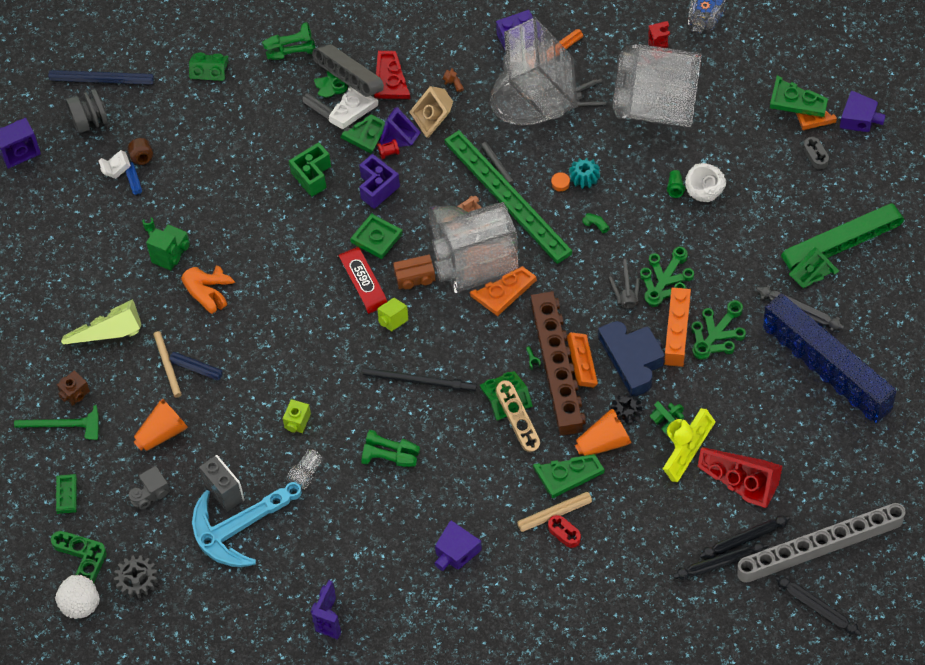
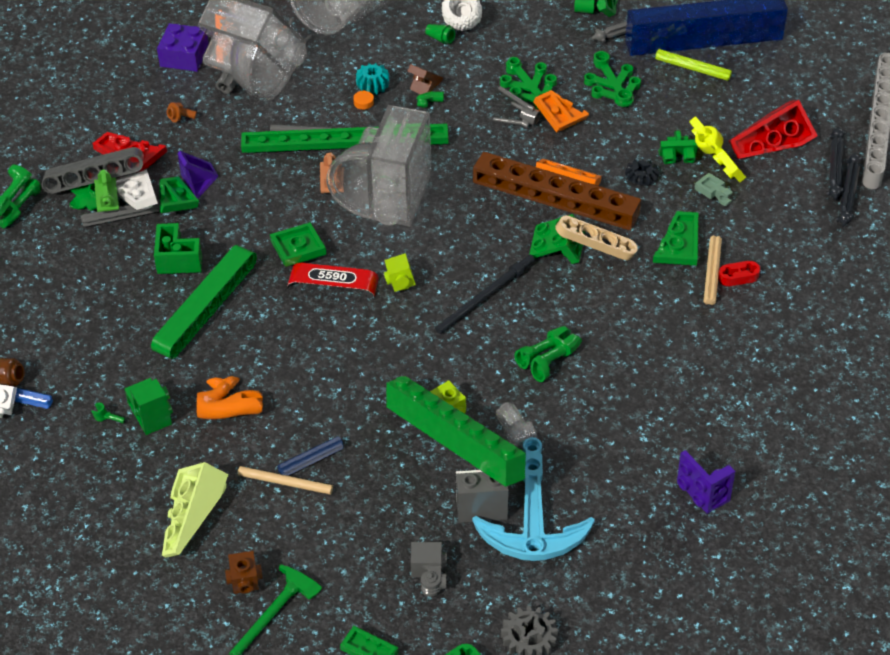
camera: 60 degrees left, 10 degrees down
orange cone [134,399,188,451] -> none
dark purple brick [359,154,400,209] -> none
red bush [377,139,400,160] -> none
dark orange brick [393,254,436,290] -> none
tan slope [410,86,453,138] -> none
dark purple torso [434,520,482,571] -> none
orange wing [470,266,537,316] -> none
green hand [526,346,541,370] -> none
orange cone [575,409,632,456] -> none
dark blue brick [598,321,664,397] -> none
orange arch [664,288,691,367] -> none
none -> bright green hinge [94,170,119,212]
none -> green beam [151,245,257,359]
none -> green brick [386,376,526,487]
none -> reddish brown slope [408,64,443,94]
none -> orange wing [533,90,589,133]
none -> lime axle [655,49,732,81]
none -> sand green plate [695,173,733,206]

